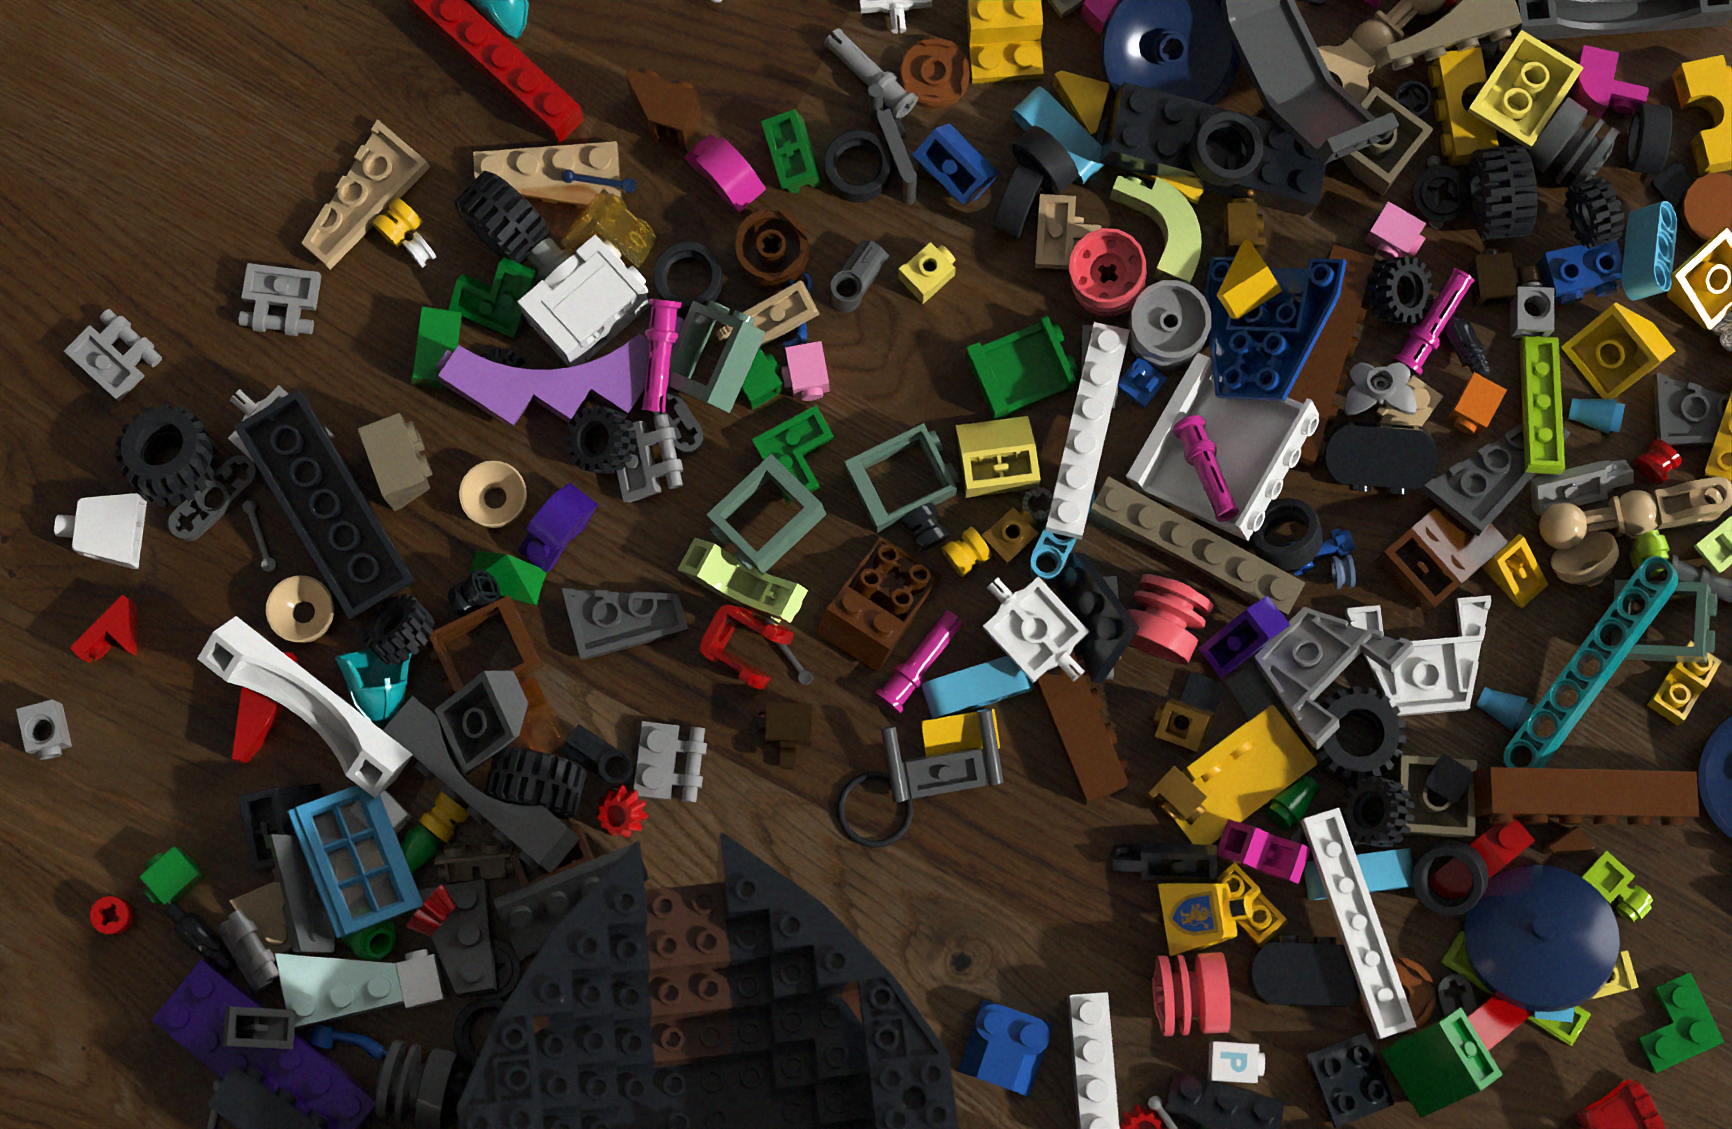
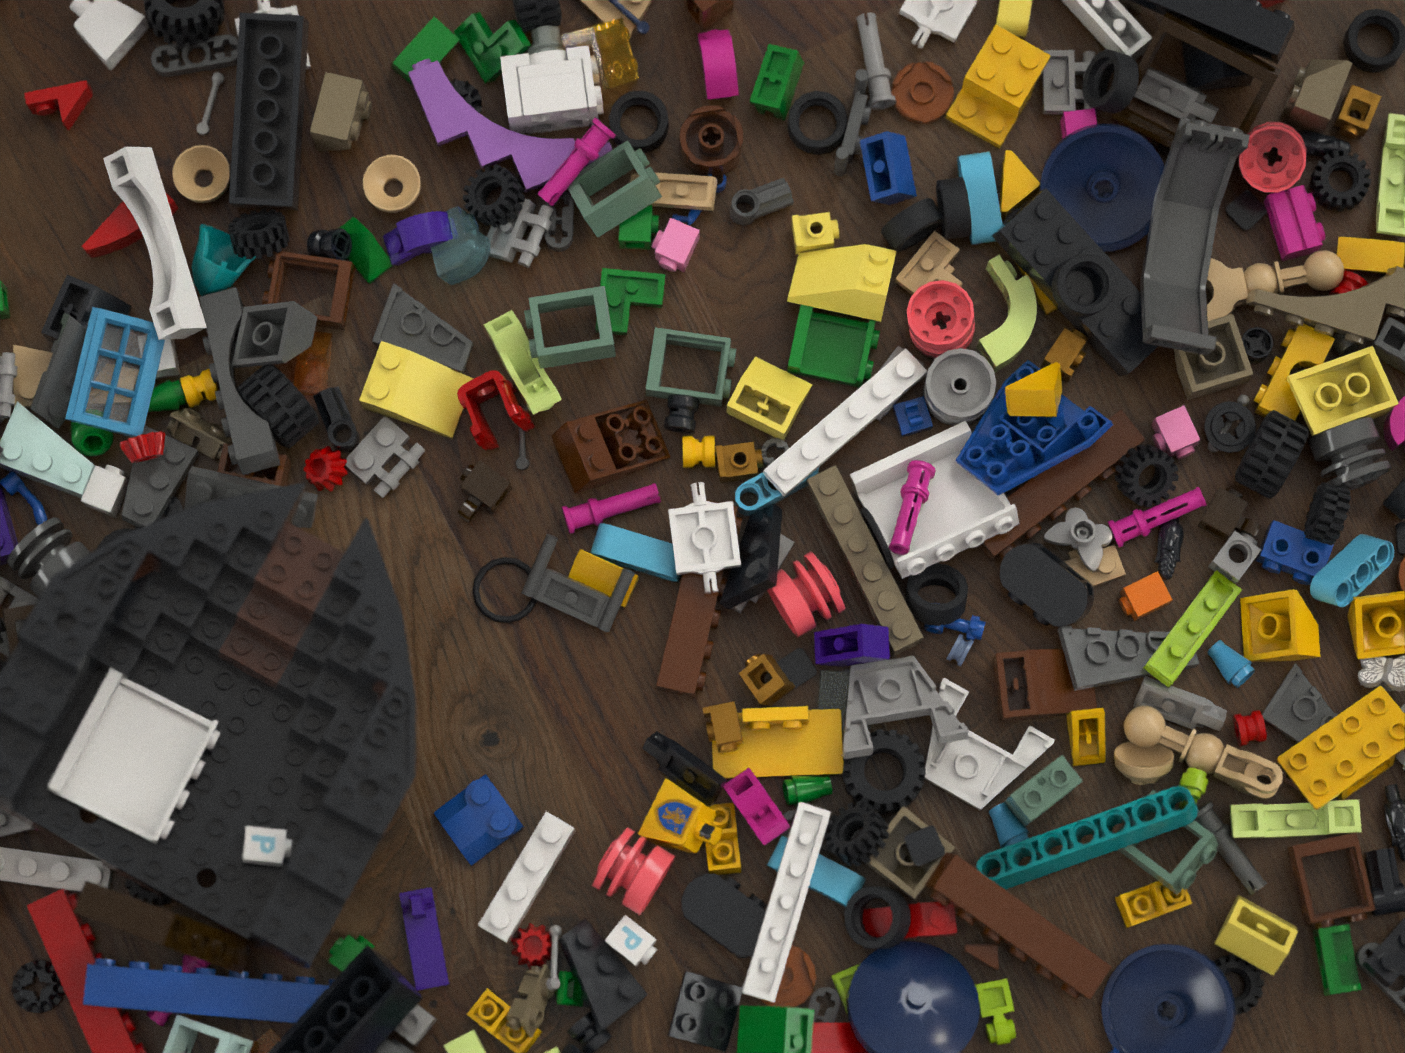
camera: 35 degrees right, 0 degrees up
none -> light yellow slope [359,341,474,439]
none -> clear light blue brick [431,206,490,285]
none -> light yellow slope [787,244,896,322]
none -> black piece [860,508,894,569]
none -> sand green window [1003,755,1082,827]

